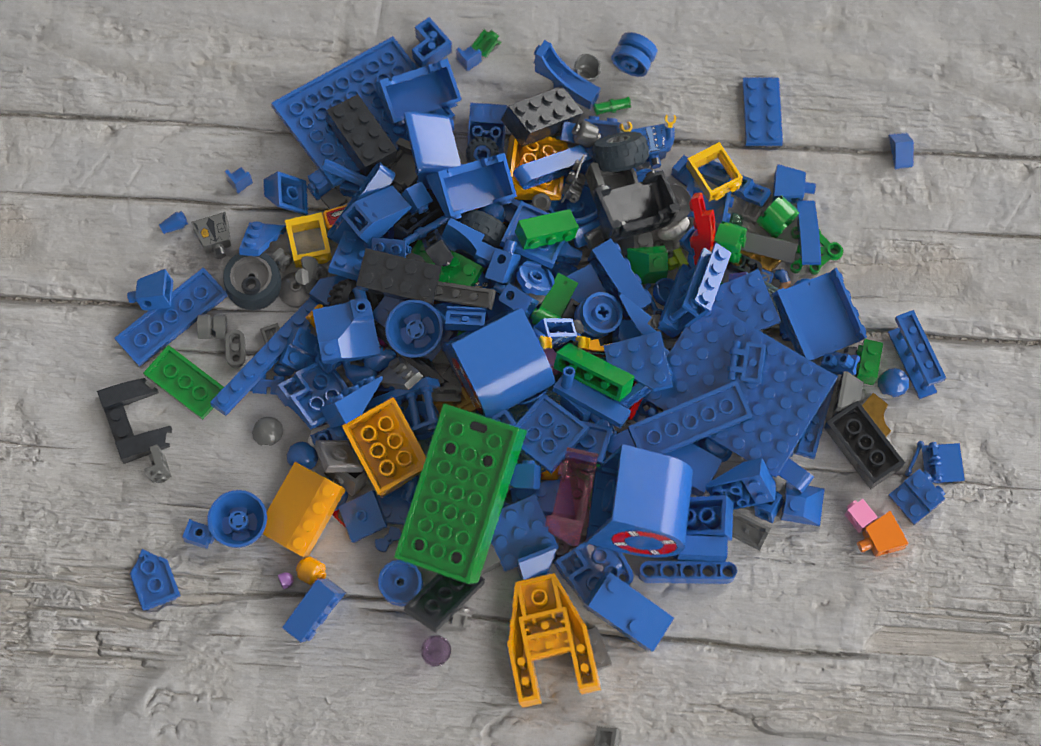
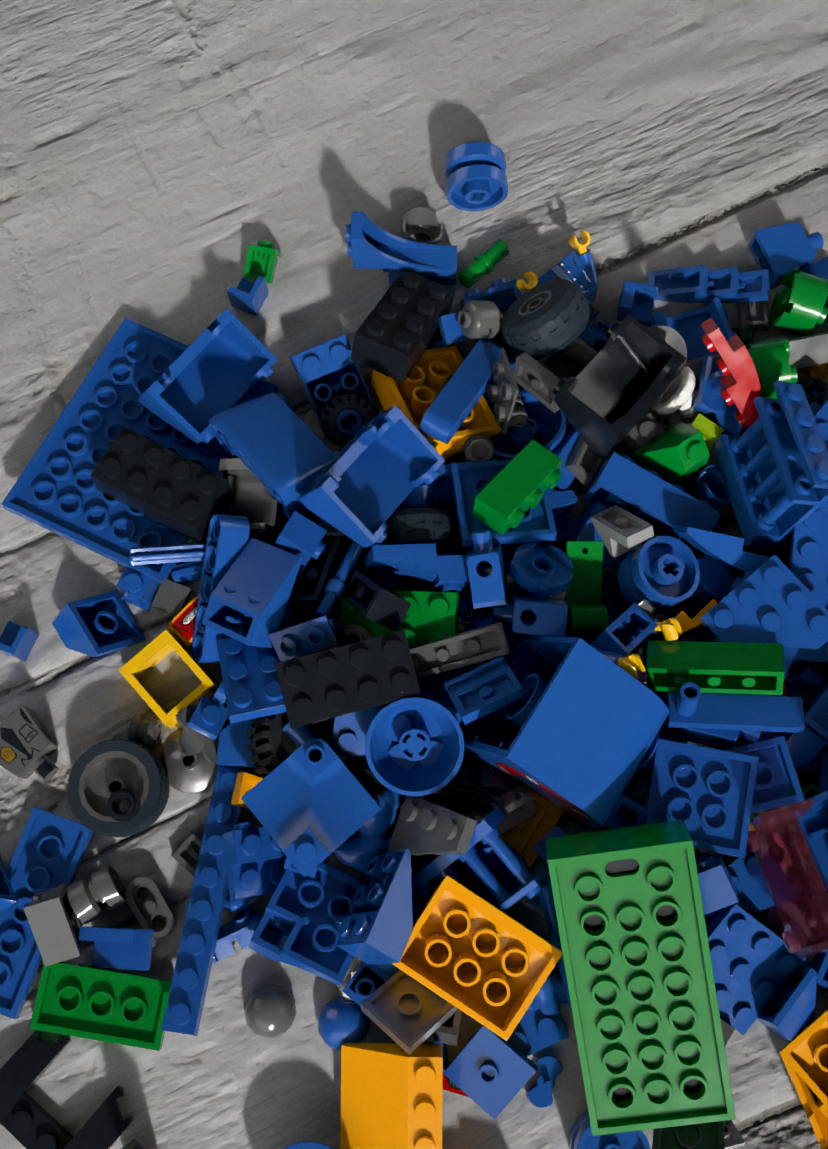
camera: 25 degrees left, 5 degrees up
blue wing [239,221,286,256] -> none
blue brick [412,17,452,68] -> none
yellow window [686,142,743,202] -> none
blue plate [742,77,783,146] -> none
none -> dark grey hinge [23,883,86,967]
none -> blue panel [78,926,154,971]
none -> blue plate [186,680,228,740]
none -> light grey slope [591,505,654,558]

